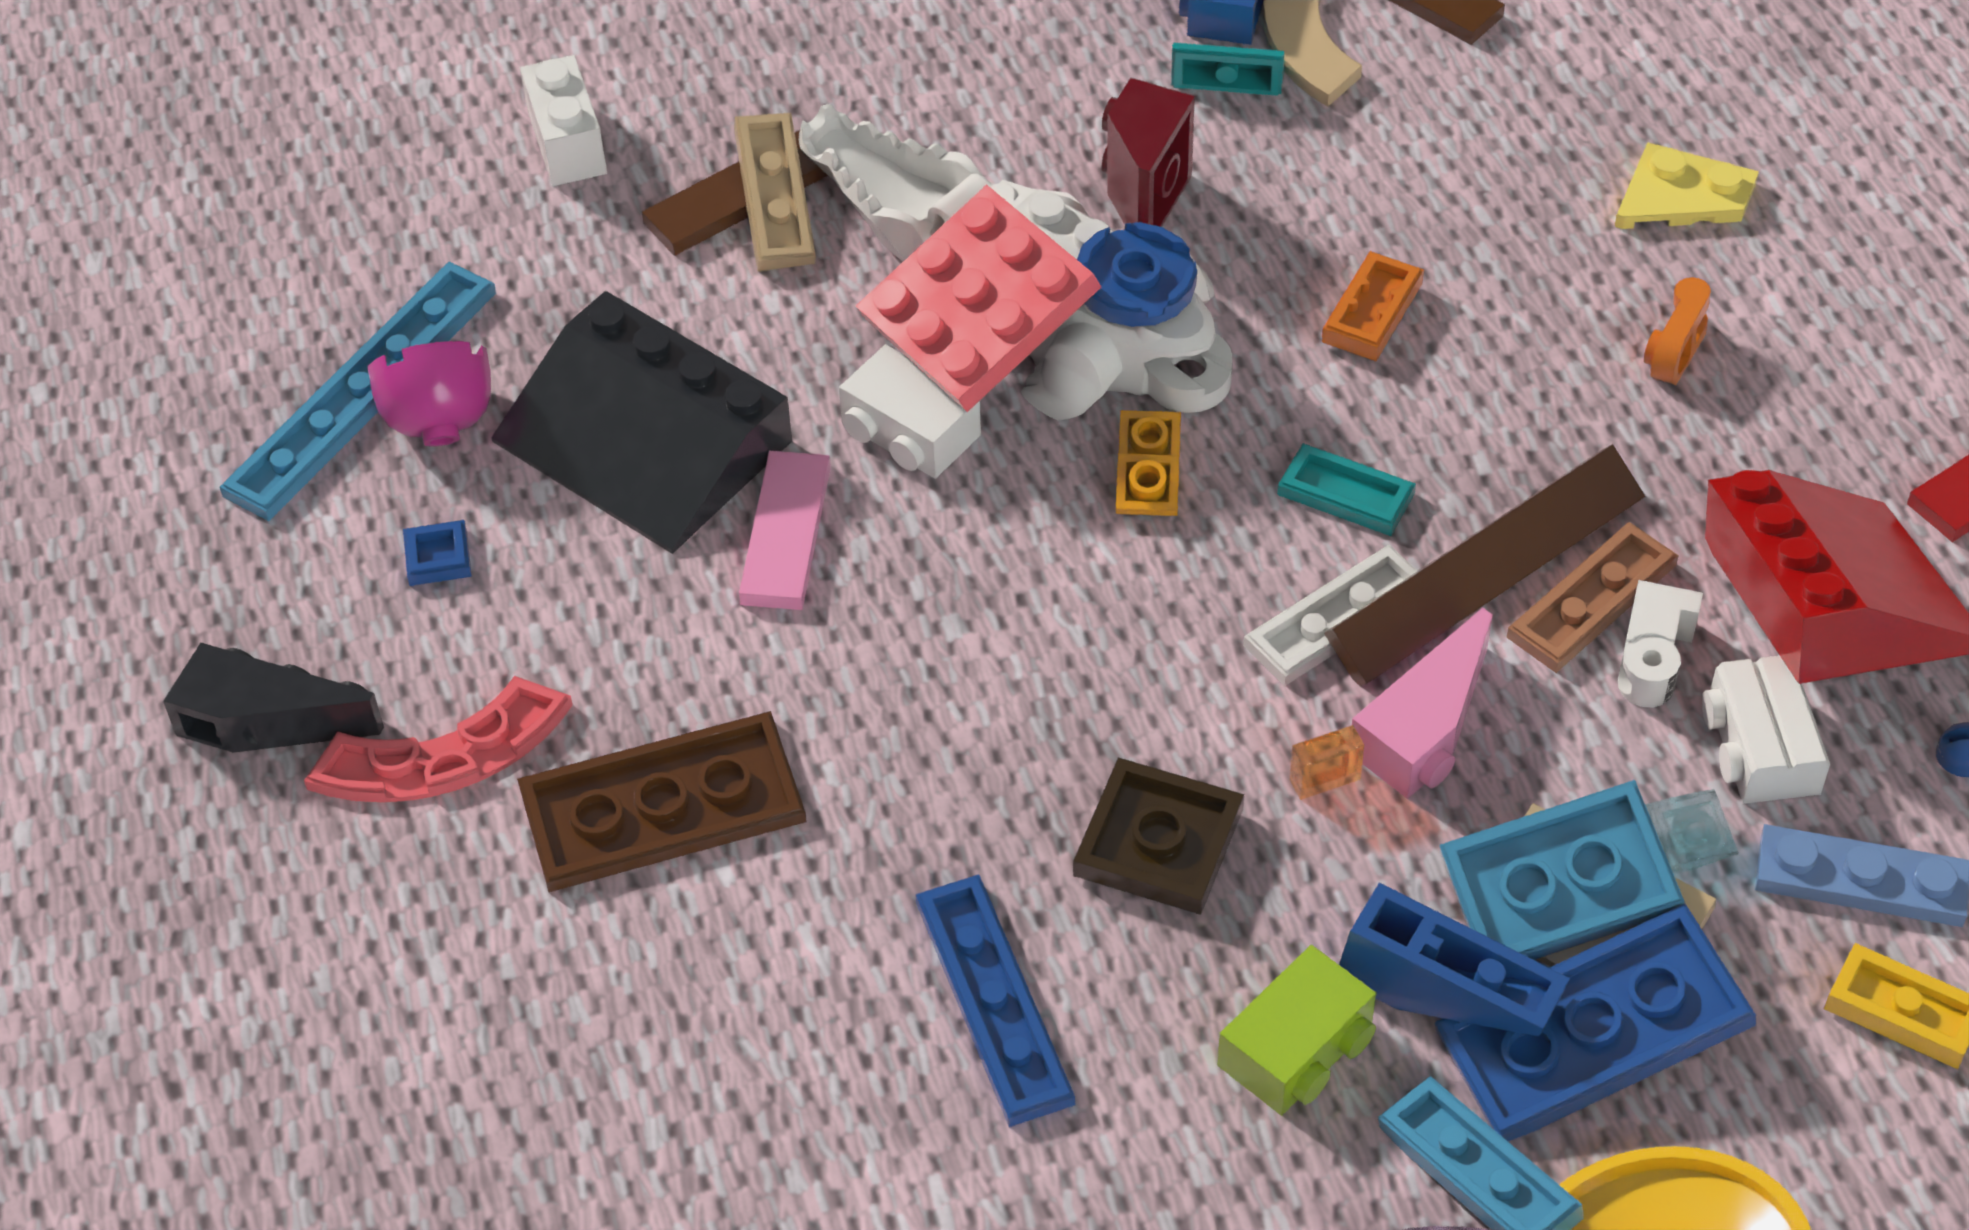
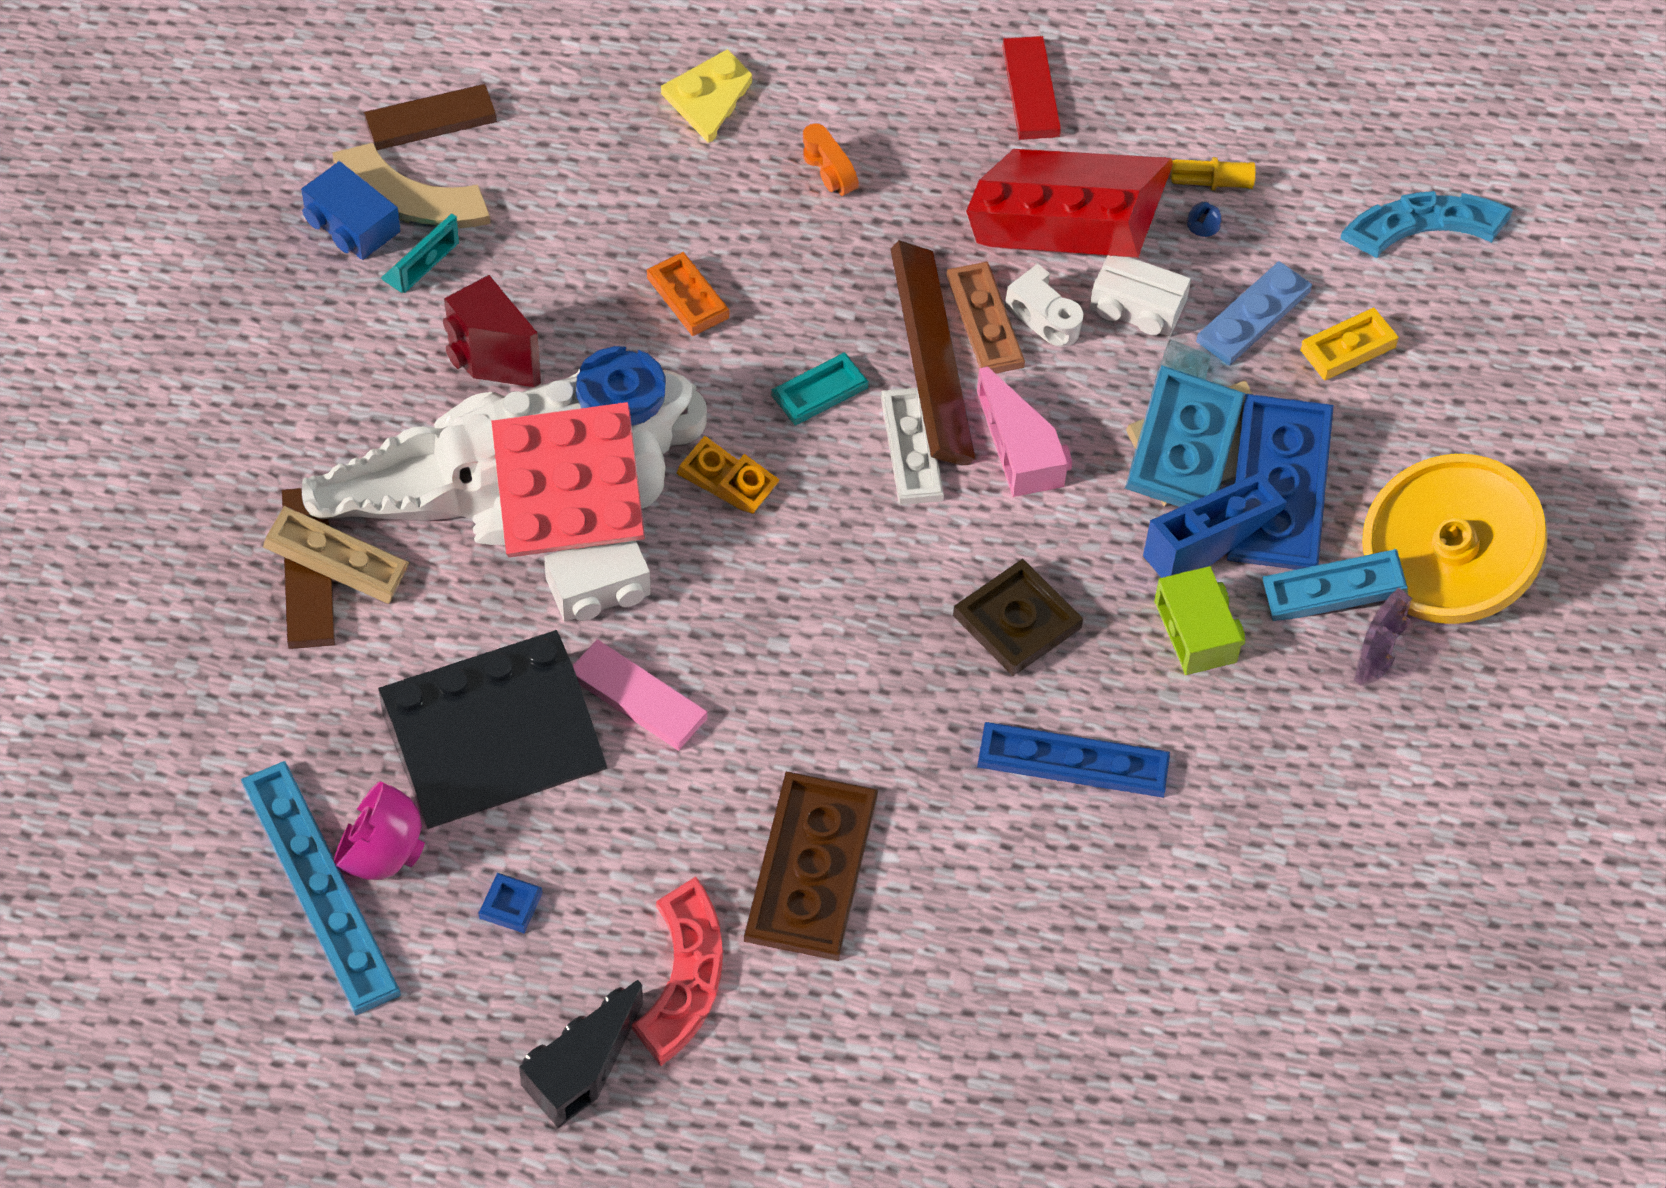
camera: 65 degrees left, 5 degrees up
white brick [520,55,607,187] -> none
clear orange tile [1290,725,1365,800] -> none

